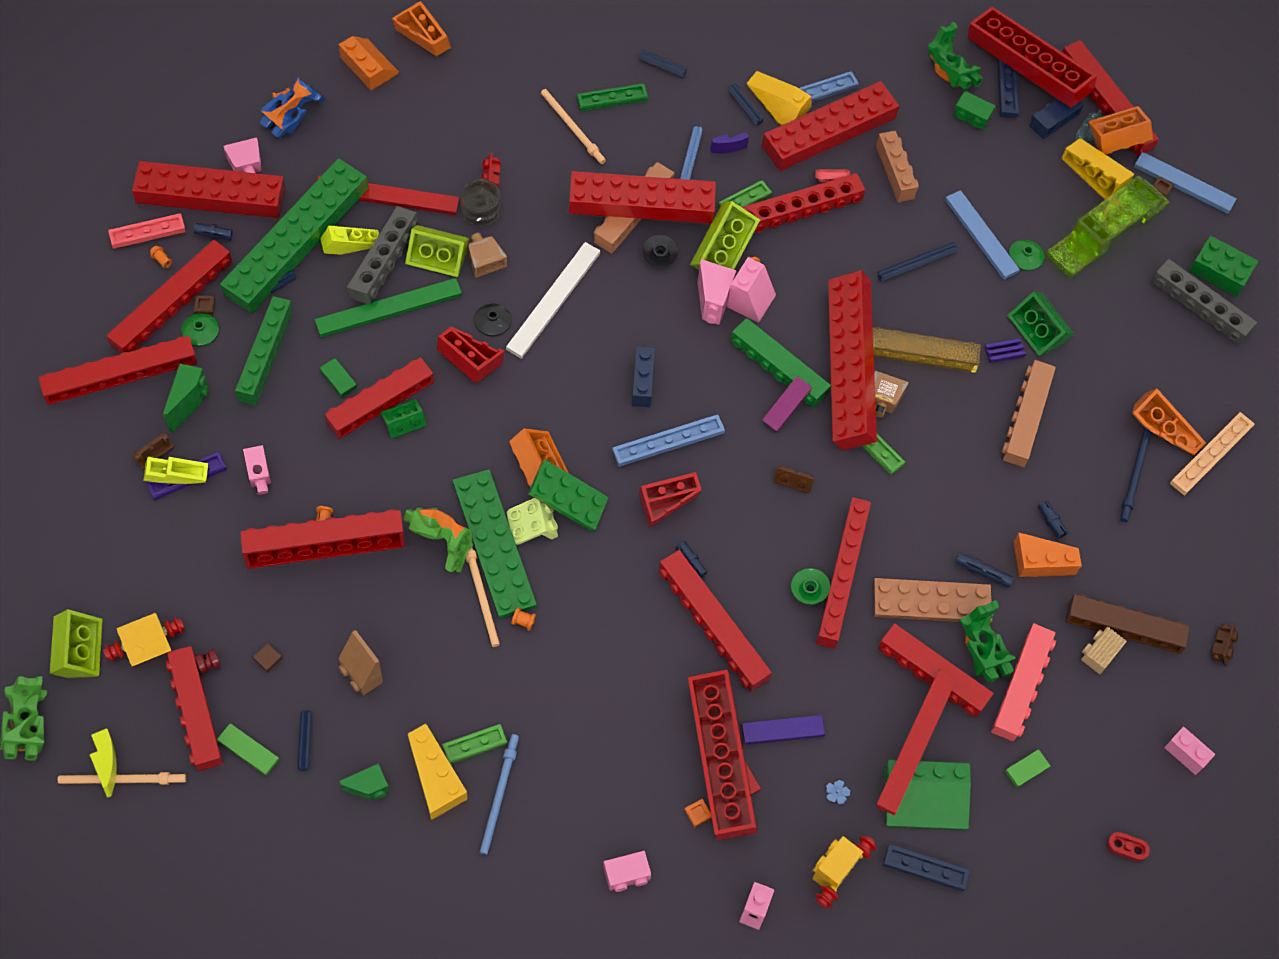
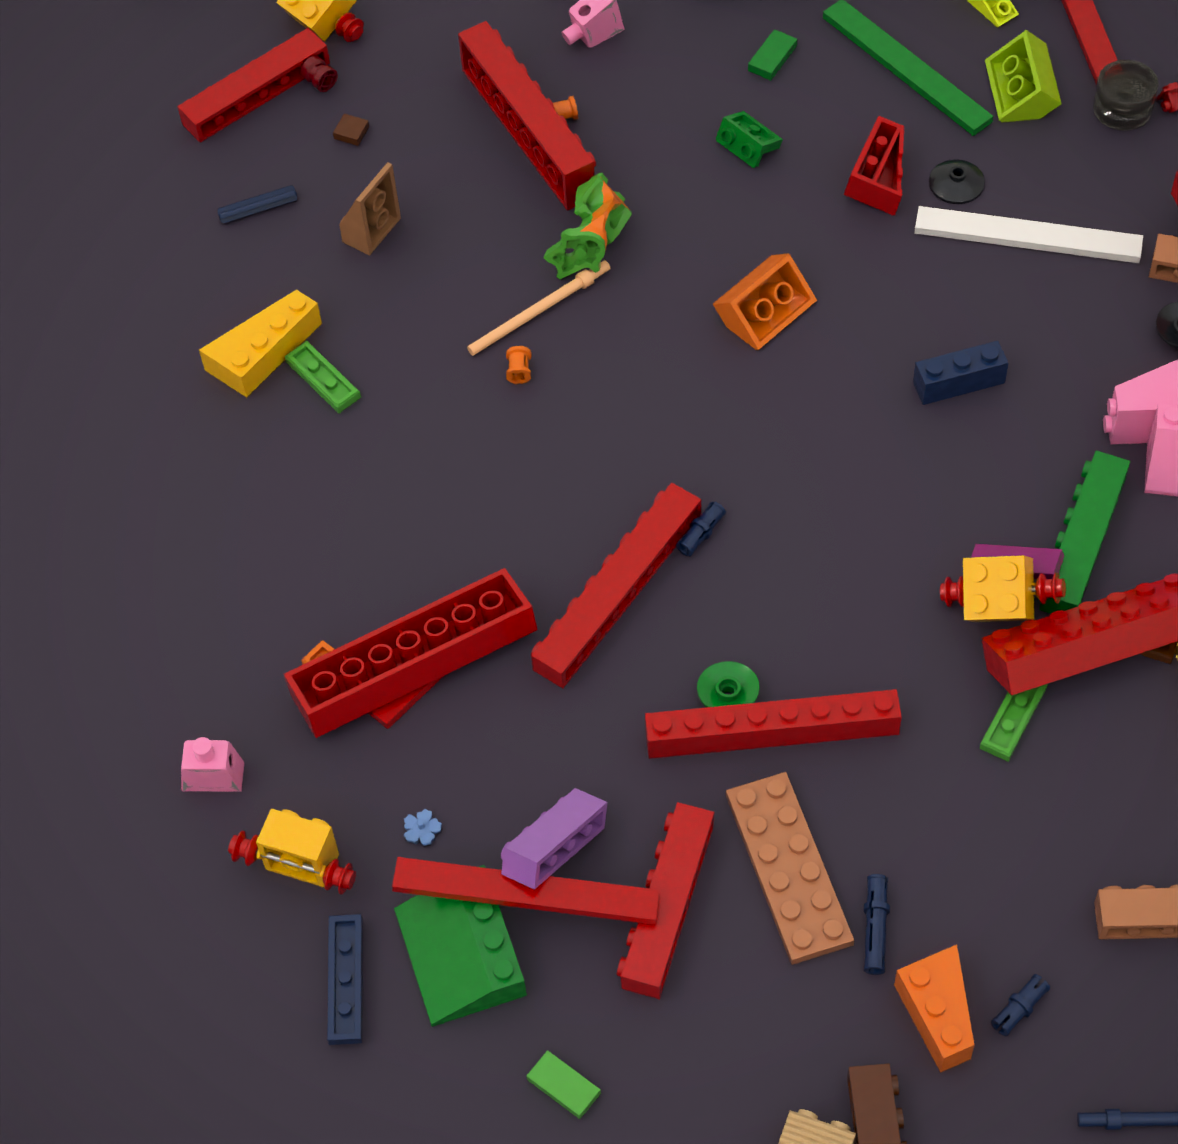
camera: 80 degrees right, 5 degrees down
light nougat bar [58,772,186,785] -> none
neon yellow slope [90,729,117,798] -> none
bright green tile [217,723,279,776] -> none
red brick [325,357,434,439] -> none
green slope [340,764,389,800] -> none
dark grey brick [347,206,419,305] -> none
green plate [453,469,537,619] -> none
medium nougat torso [468,233,507,278] -> none
medium blue bar [479,734,519,855] -> none
yellowish green bracket [507,498,558,545] -> none
green plate [528,460,609,531] -> none
bright pink brick [603,851,651,892] -> none
medium blue plate [612,414,725,467] -> none
red wedge [638,472,702,528] -> none
dark purple tile [741,715,825,745] -> none
reddish brown hinge [773,465,814,493] -> none
medium nougat torso [874,371,909,417] -> none
green hips [959,600,1016,683] -> none
coral brick [991,623,1056,742] -> none
none -> medium lavender brick [501,788,608,890]
none -> yellow brick [940,555,1066,622]

